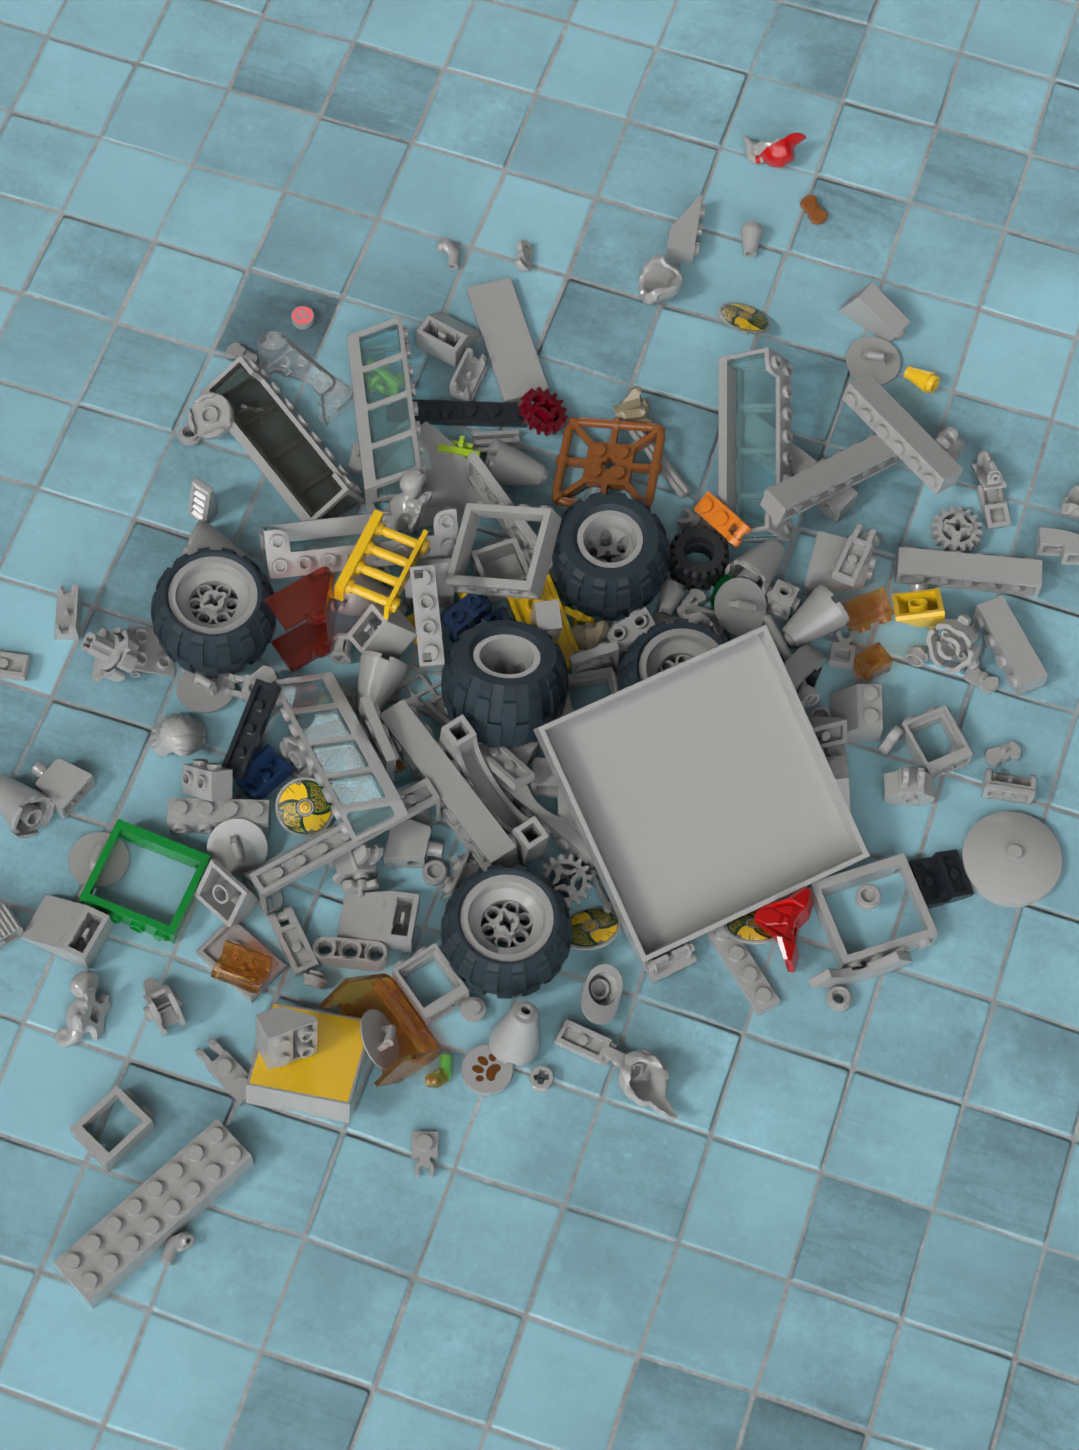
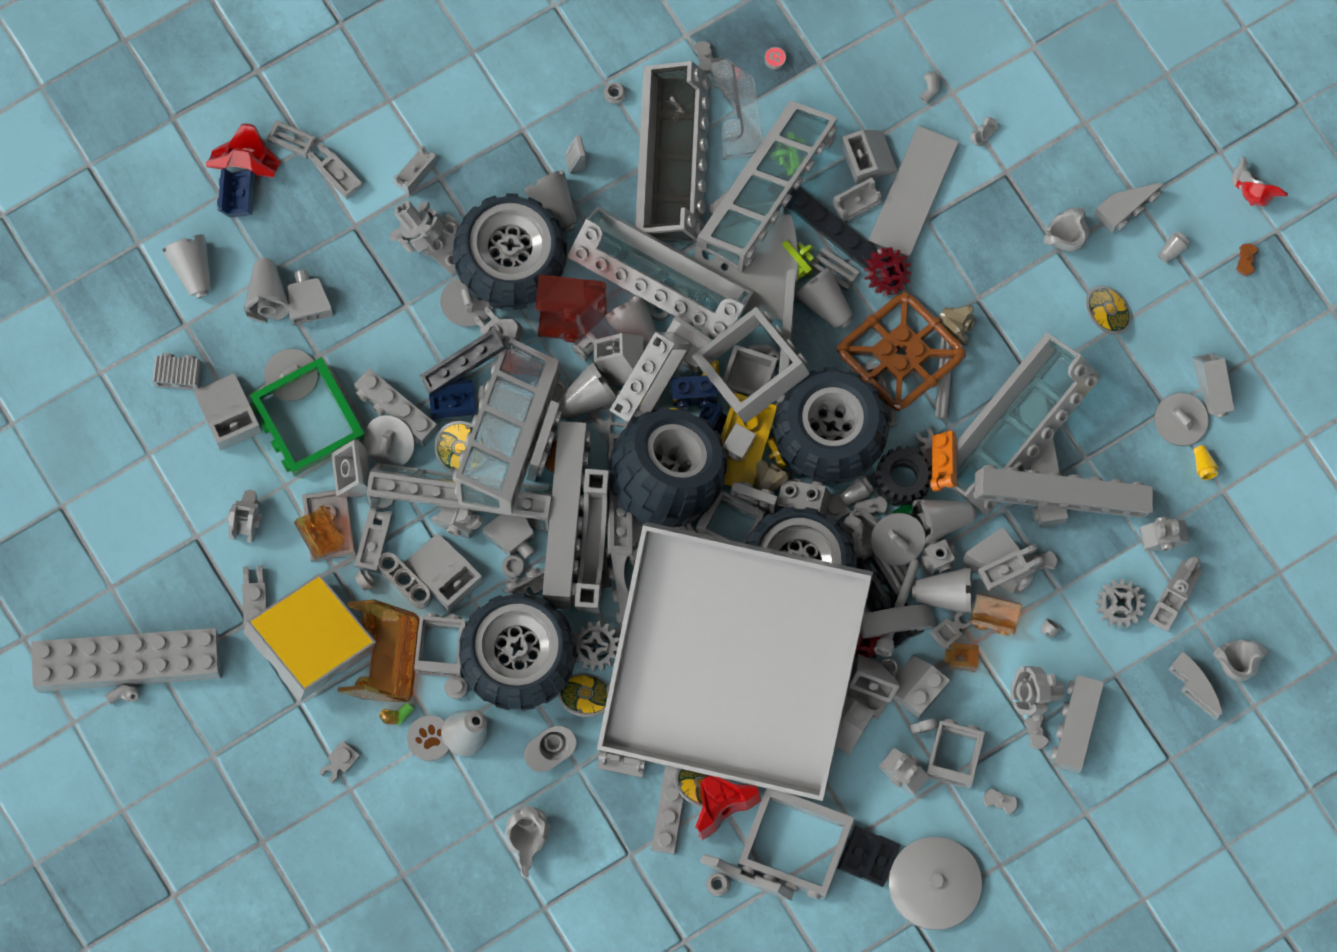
camera: 40 degrees right, 10 degrees up
light grey animal [55,970,111,1047] -> none
light grey window [70,1085,155,1172] -> none
light grey hair [150,712,207,756] -> none
light grey brick [182,759,233,802] -> none
light grey tile [187,392,234,440] -> none
light grey slope [256,1006,318,1070] -> none
yellow fence [334,509,430,620] -> none
light grey piece [342,879,379,897] -> none
light grey shield [360,1009,399,1070] -> none
light grey animal [383,469,433,536] -> none
light grey bush [529,1066,553,1092] -> none
light grey hinge [554,1019,626,1068] -> none
light grey brick [842,373,963,495] -> none
light grey tile [855,884,881,911] -> none
yellow slope [891,588,945,628] -> none
light grey brick [895,546,1042,597] -> none
light grey plate [905,645,929,667] -> none
light grey hinge [982,768,1036,805] -> none

